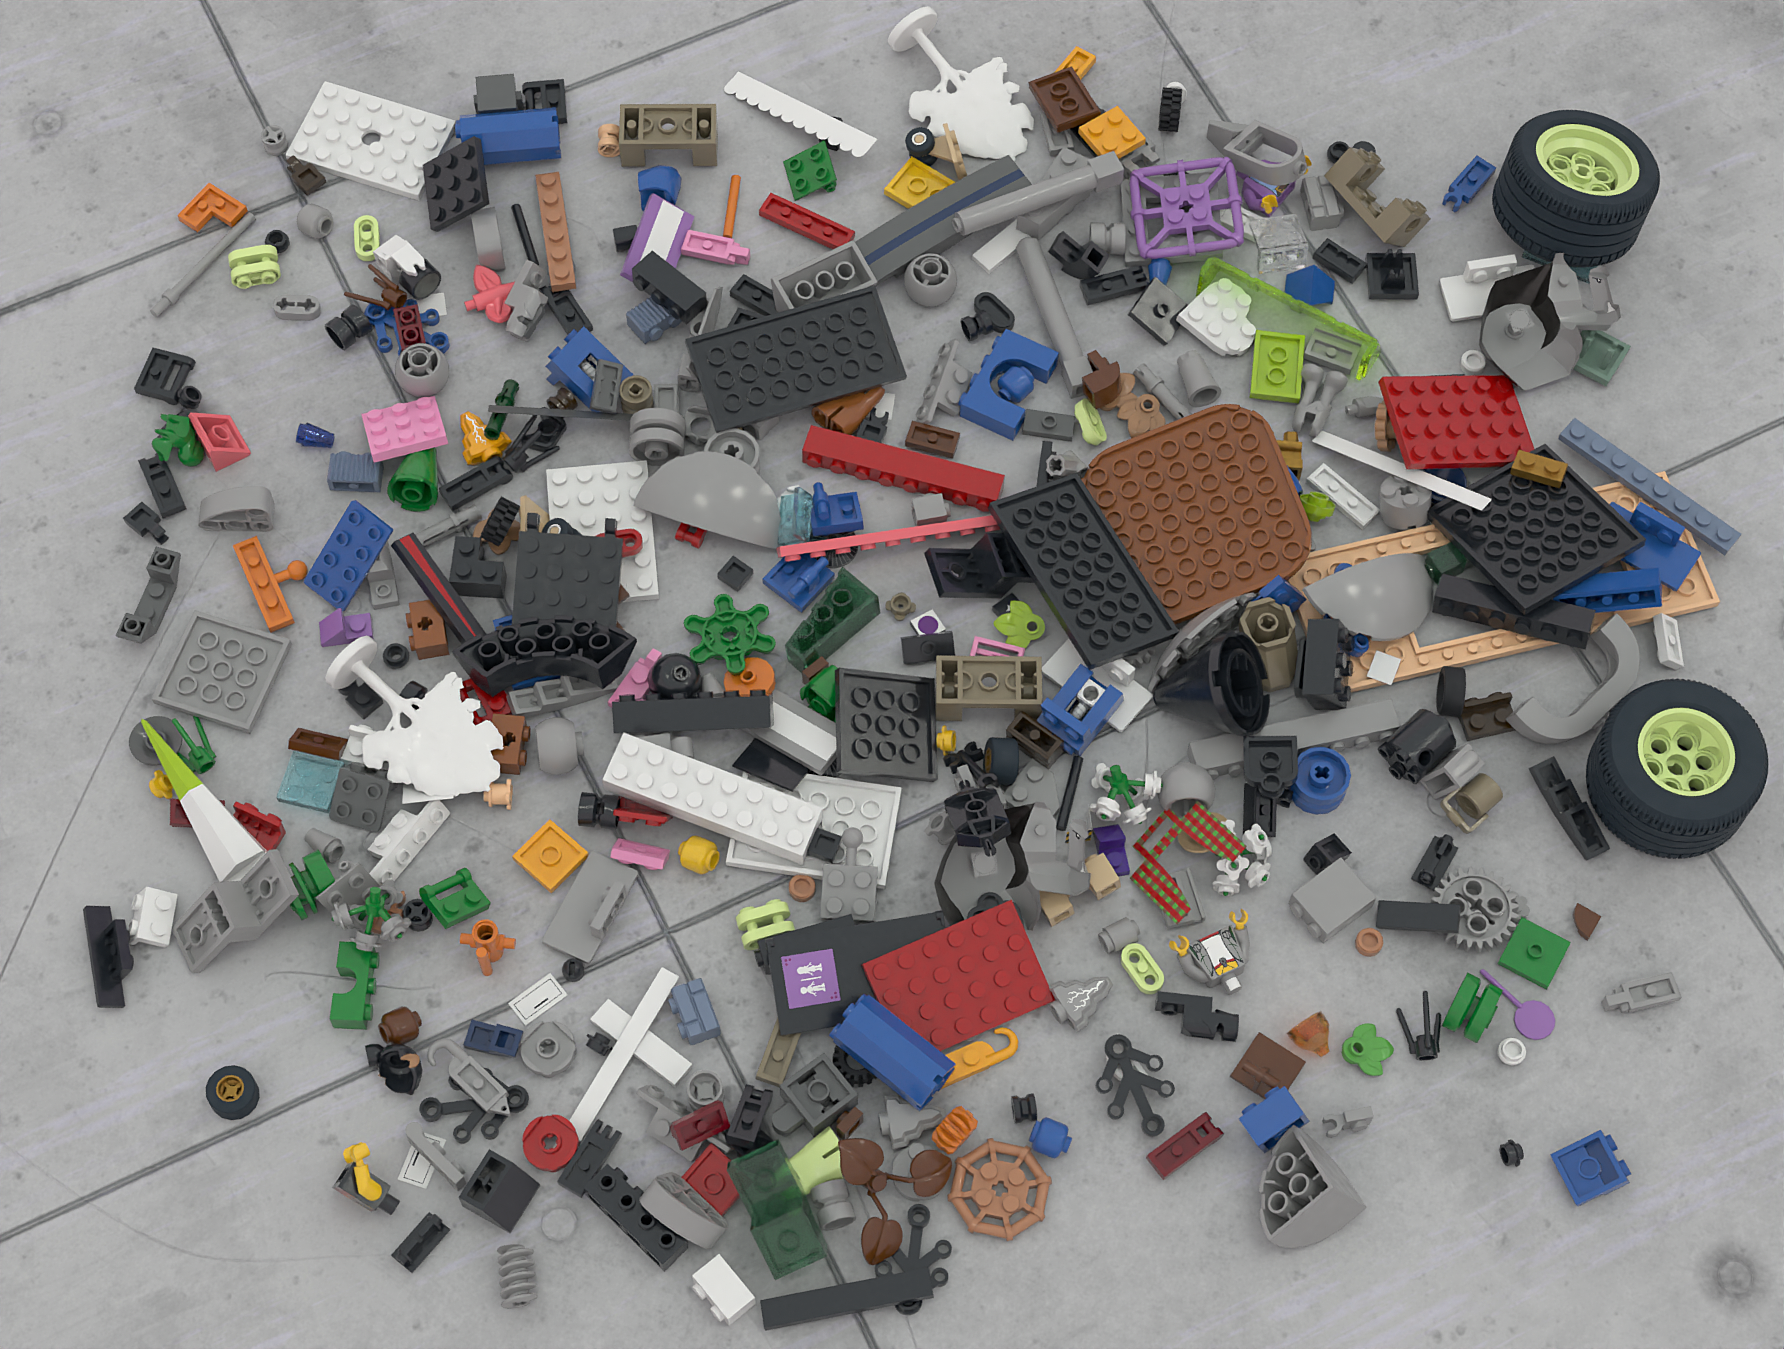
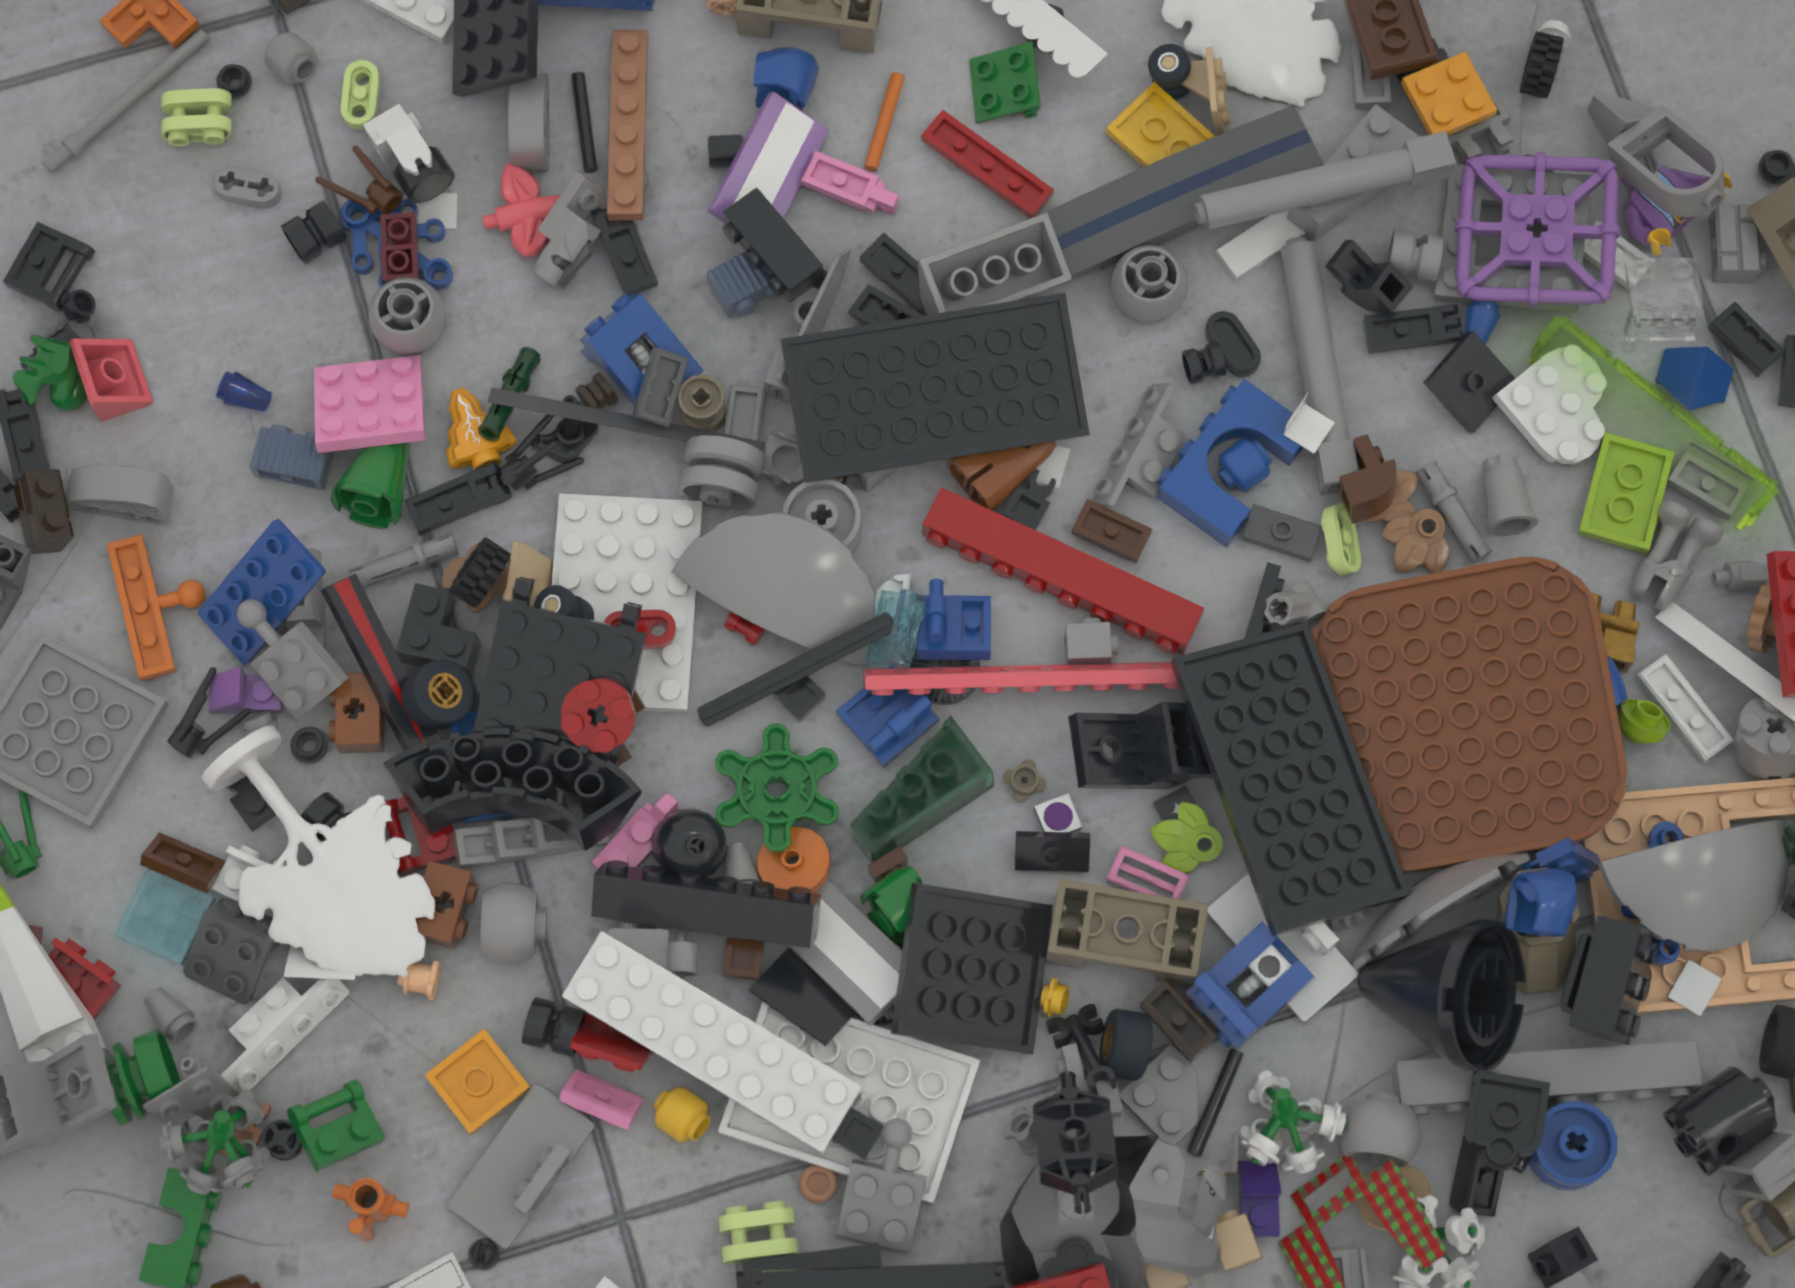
camera: 10 degrees right, 10 degrees up
none -> dark brown brick [13,469,74,554]
none -> black plant [167,667,251,758]
none -> light grey plate [237,599,349,720]
none -> black wheel [401,659,475,730]
none -> red plate [561,677,637,753]
none -> black axle [697,612,897,726]
none -> reddish brown plate [722,937,765,981]
none -> white sticker [1283,393,1335,453]
none -> blue piece [1505,869,1578,937]

